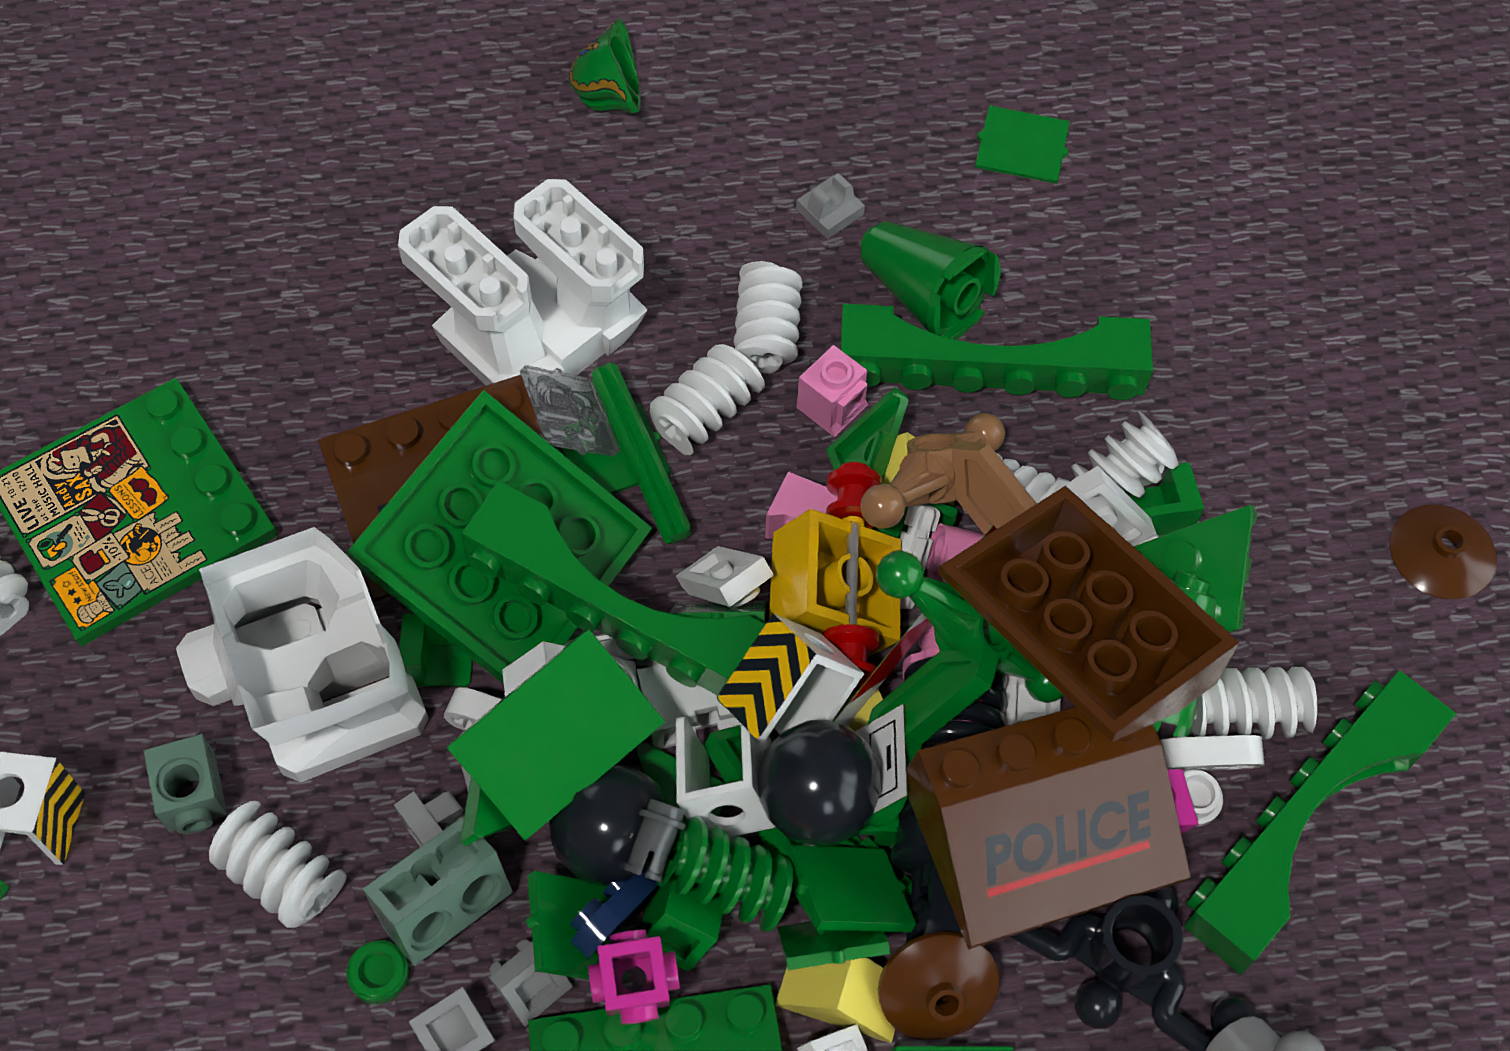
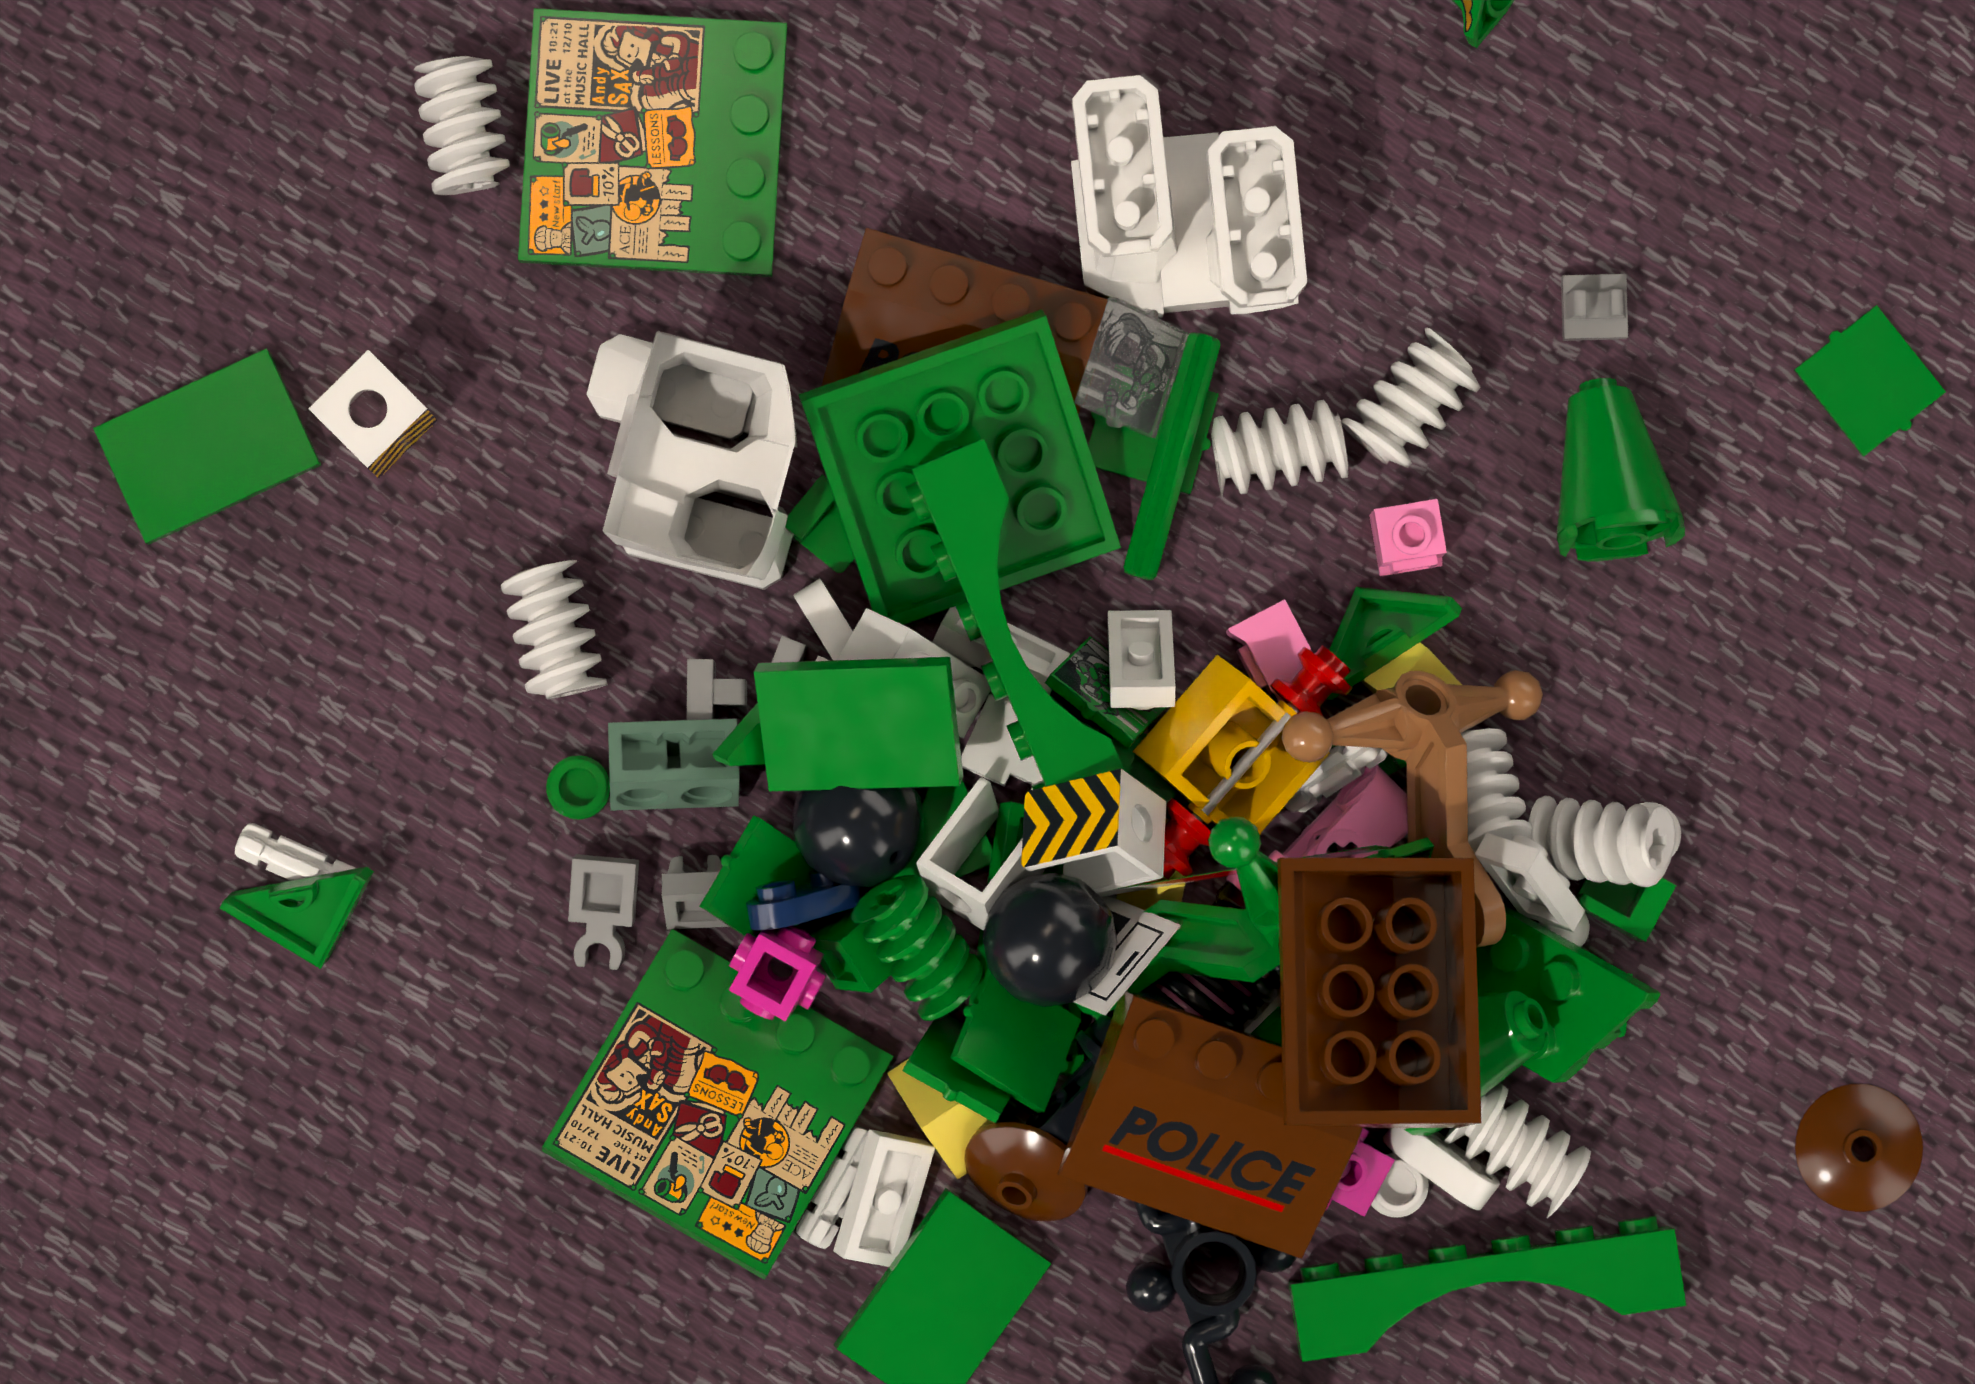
camera: 45 degrees right, 25 degrees up
sand green brick [144,734,227,834] -> none
dark grey pin [624,799,686,883] -> none
green arch [839,304,1153,400] -> none

